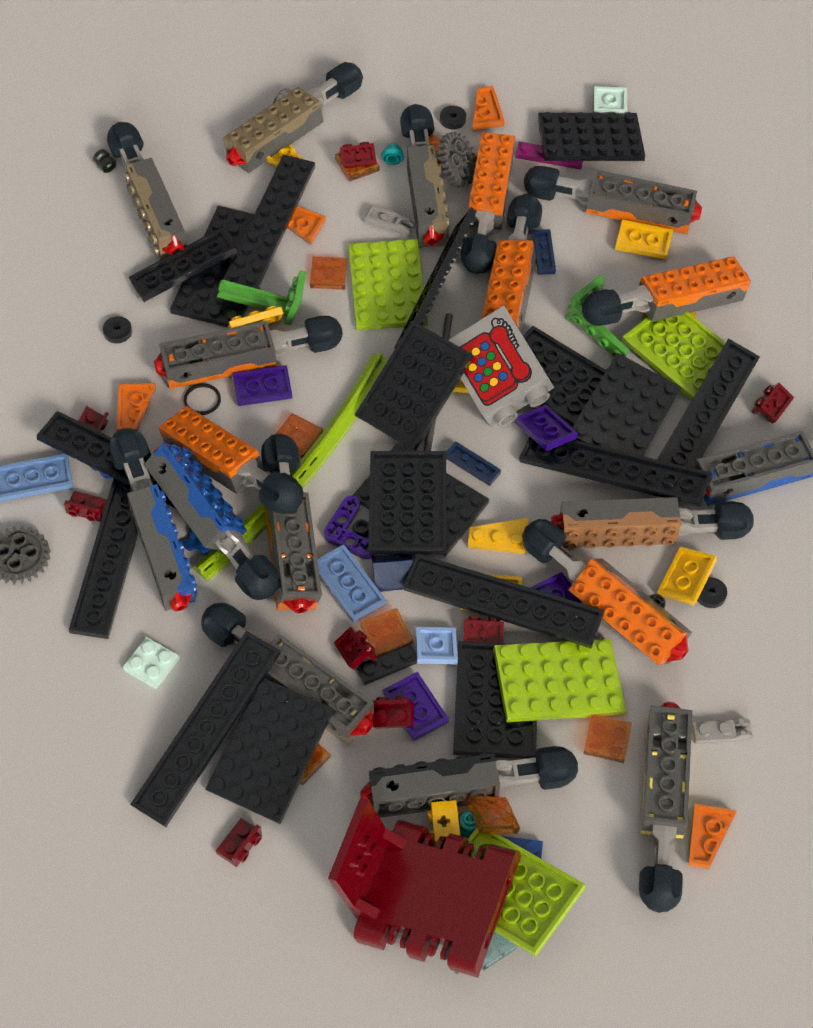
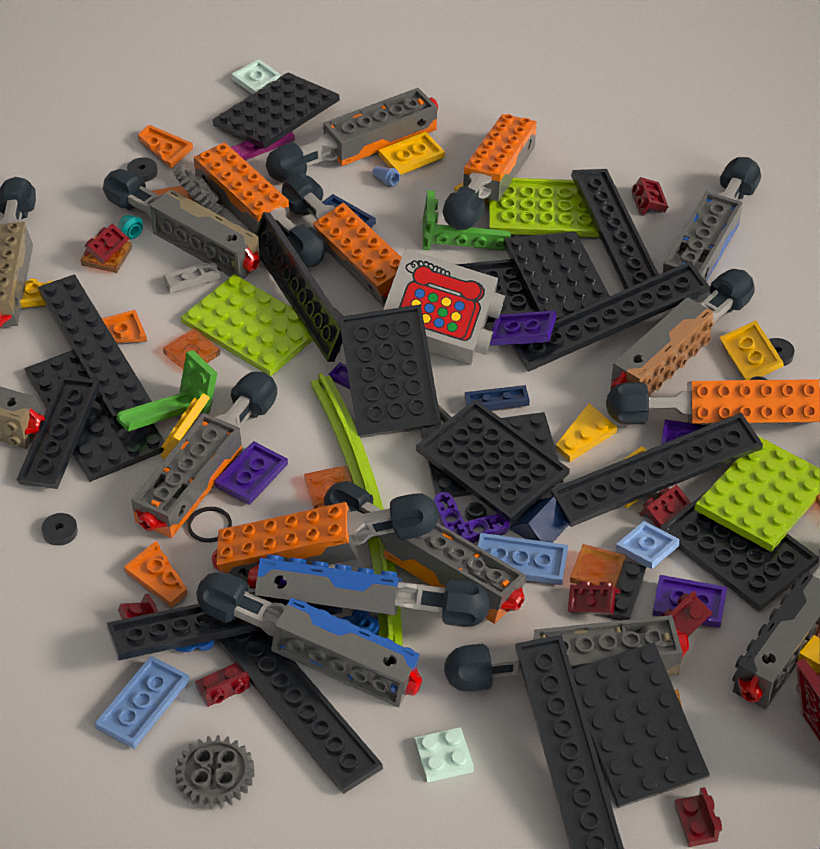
camera: 45 degrees left, 10 degrees down
none -> medium blue cone [372,166,400,186]

